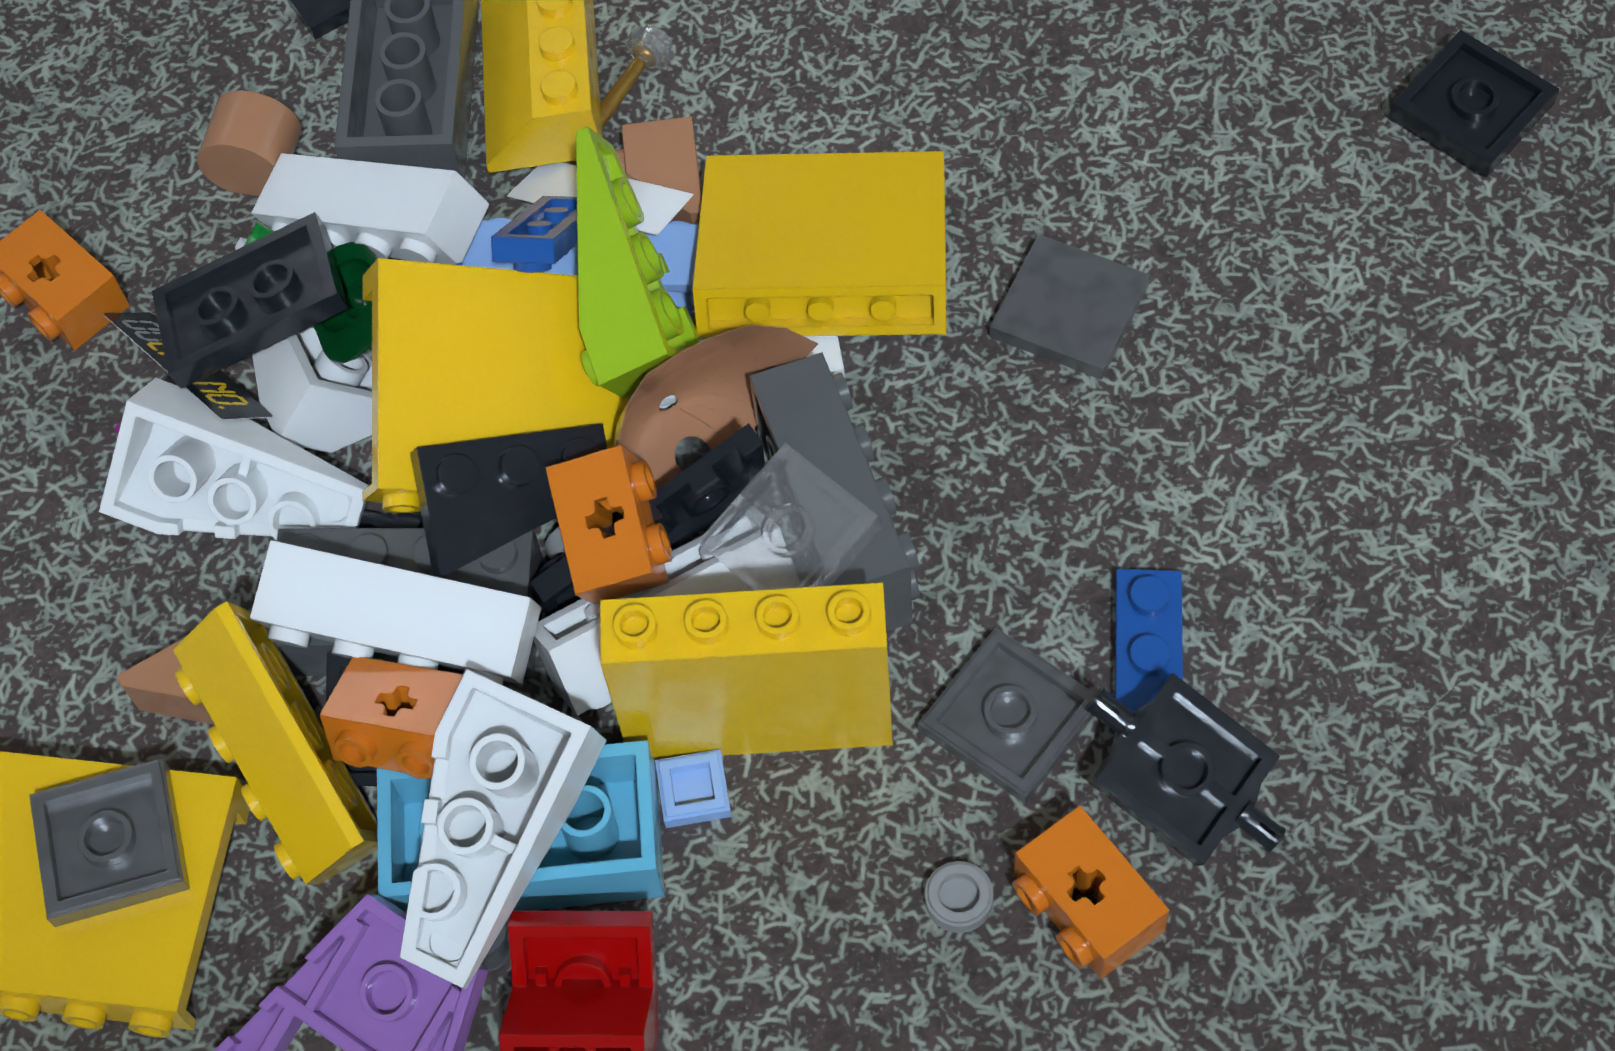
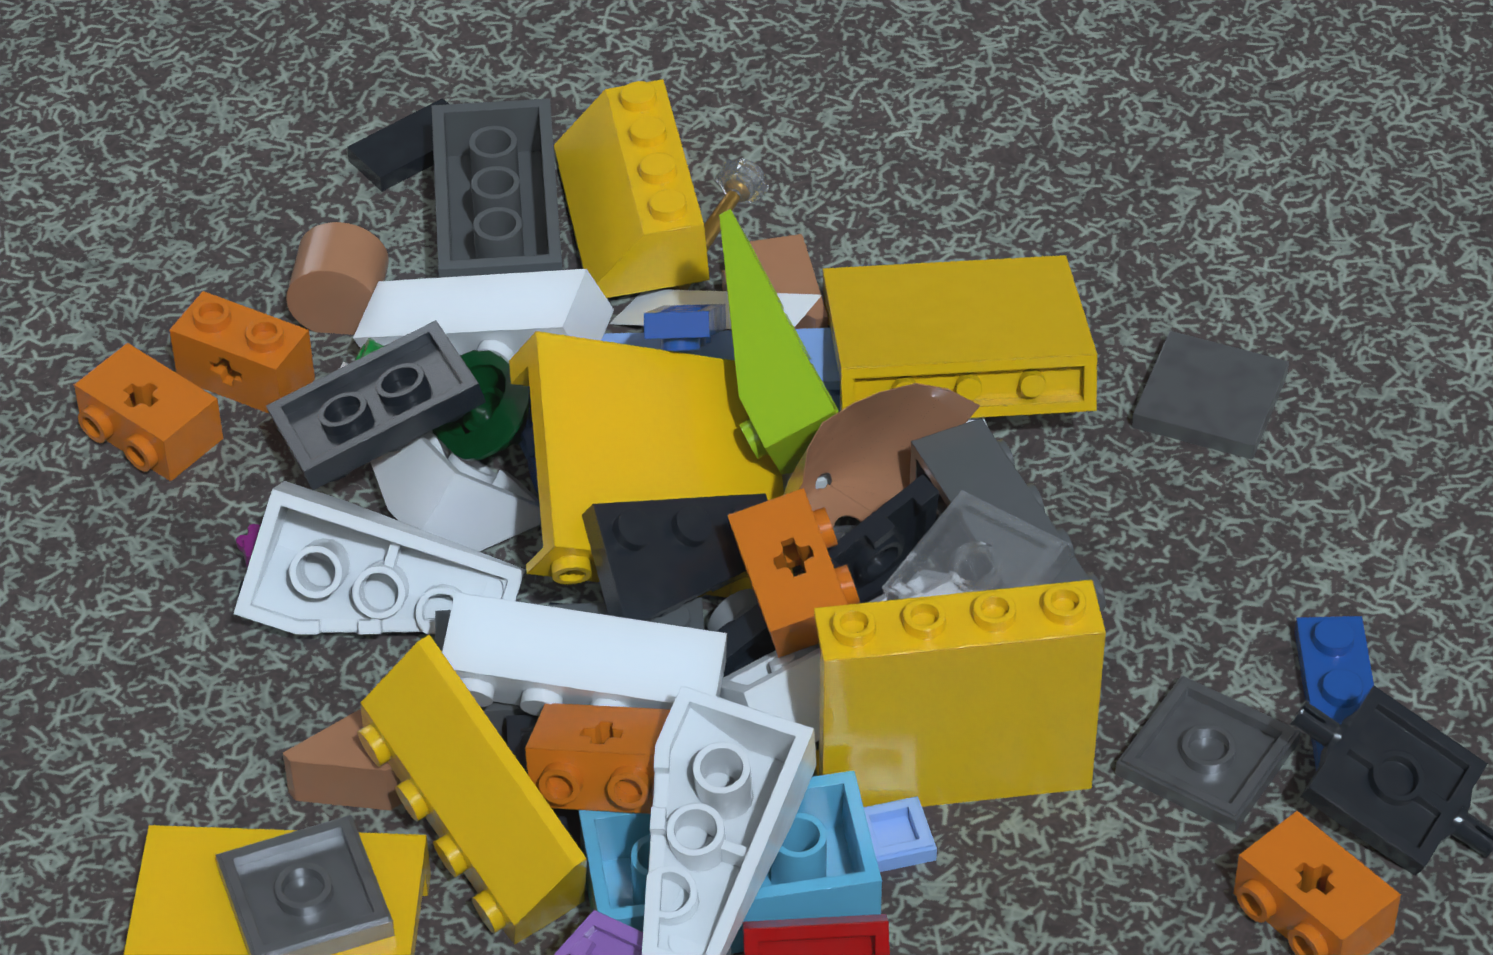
camera: 10 degrees left, 15 degrees down
black sticker [103,312,273,420] -> none
light grey tile [925,861,994,933] -> none
none -> orange brick [169,291,315,413]

